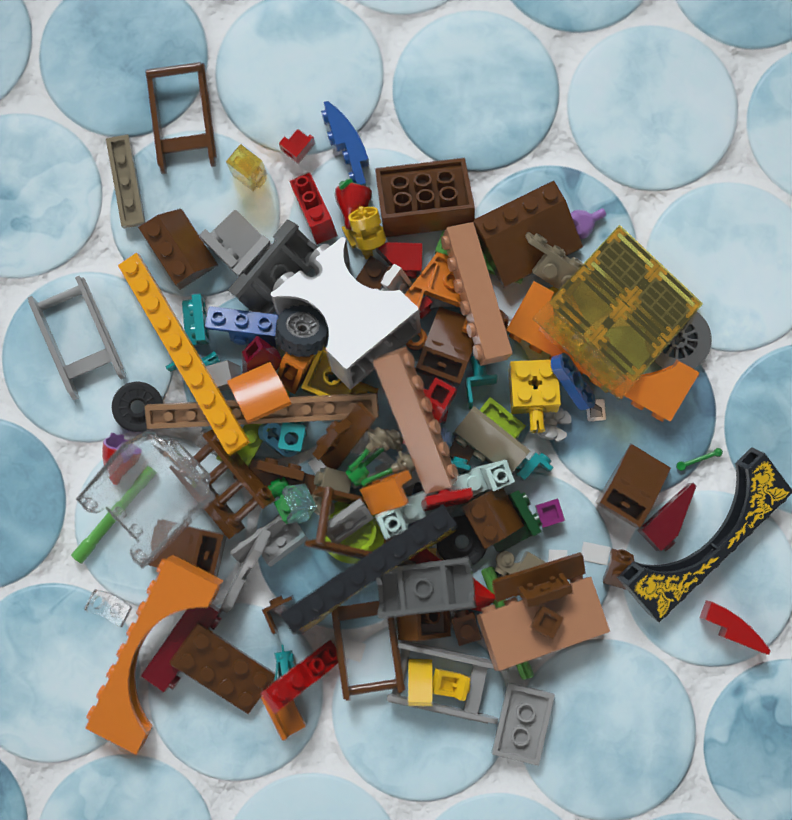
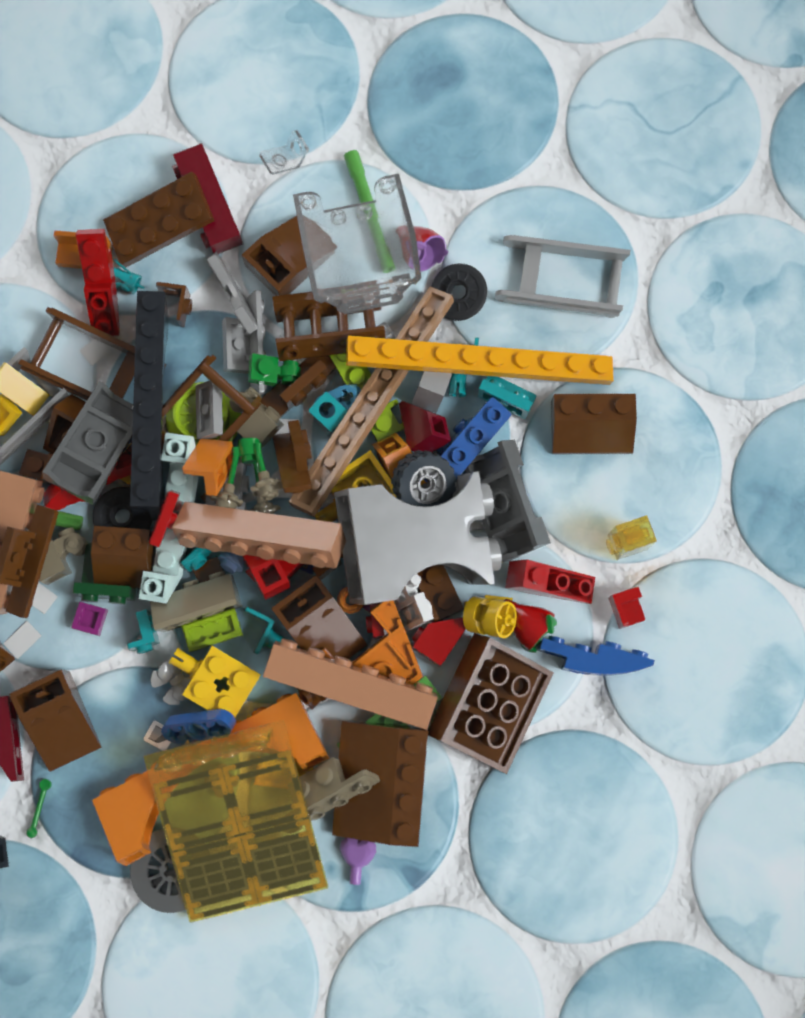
camera: 125 degrees right, 5 degrees down
orange arch [85,555,224,755] -> none
dark tan plate [106,134,145,229] -> none
reddish brown piece [146,62,217,174] -> none
light grey bracket [199,210,262,273] -> none
orange slope [227,362,292,424] -> none
light grey plate [232,235,272,277] -> none
clear light blue bracket [282,484,317,523] -> none

